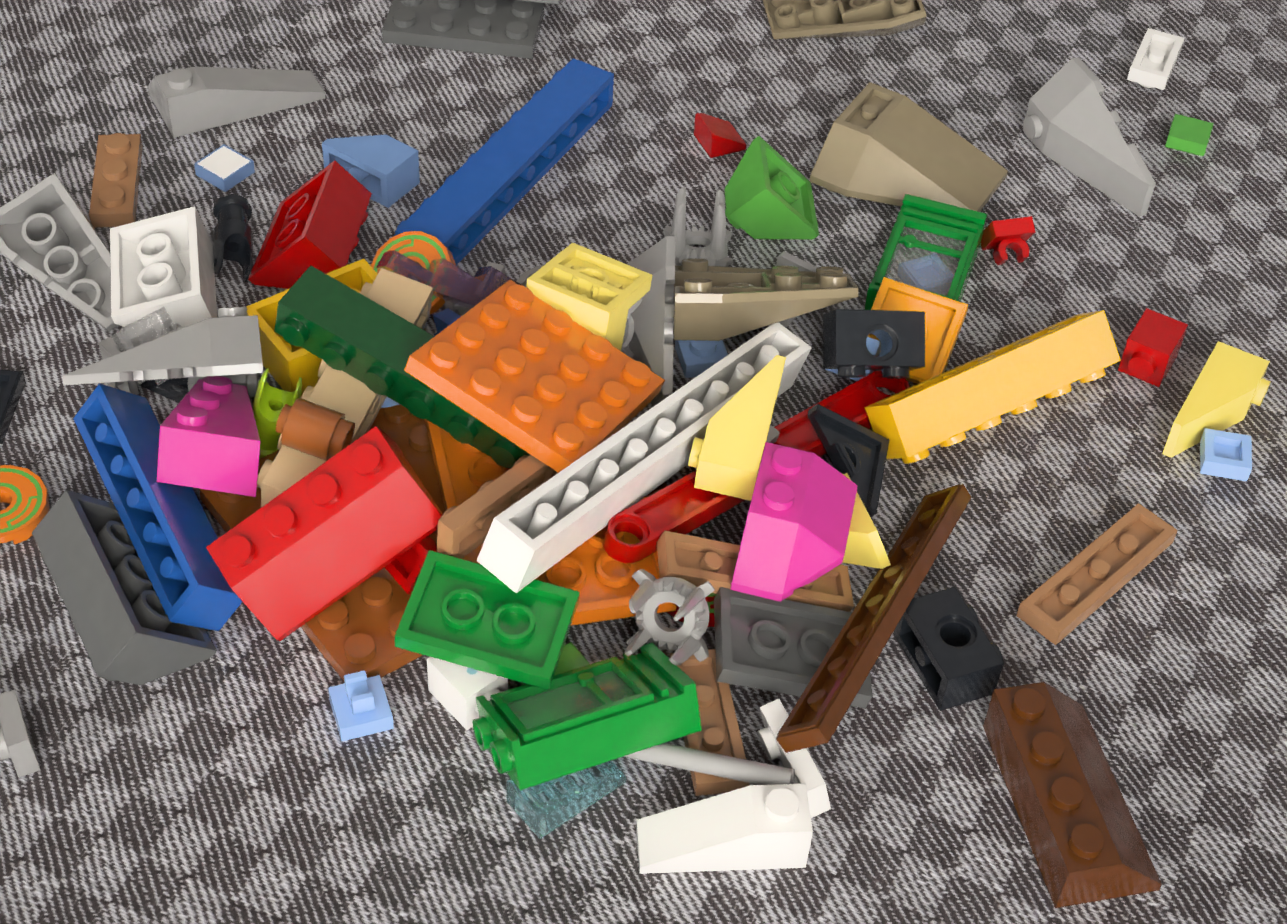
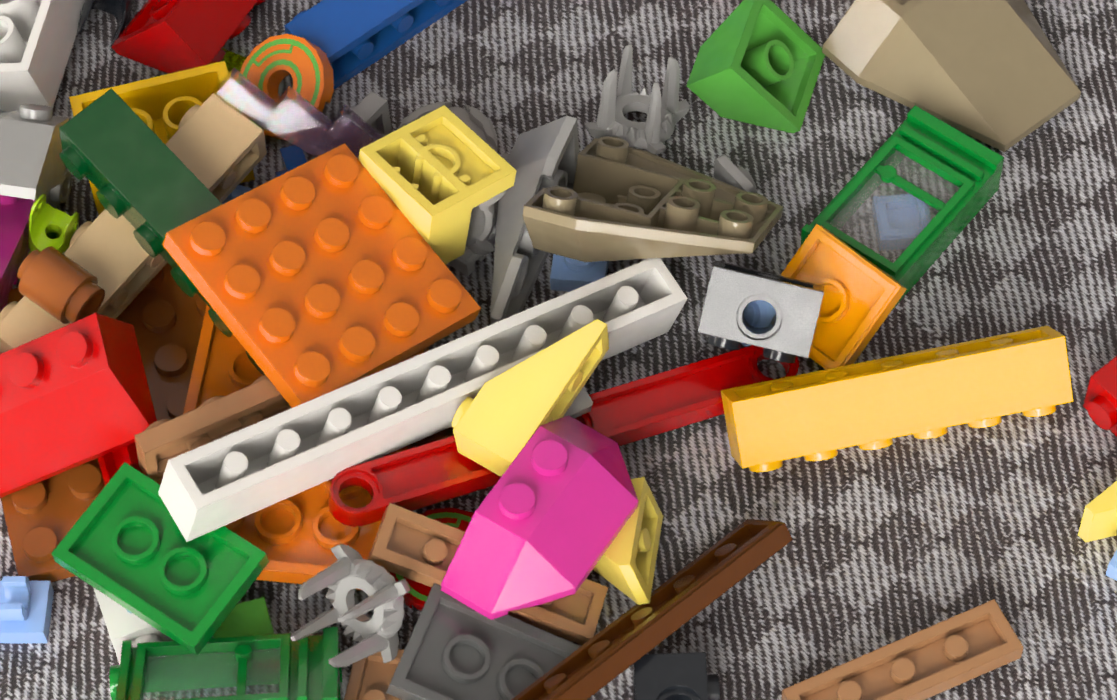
camera: 25 degrees right, 10 degrees up
black tile [808,404,889,517] -> none
red tile [981,216,1035,265] -> none

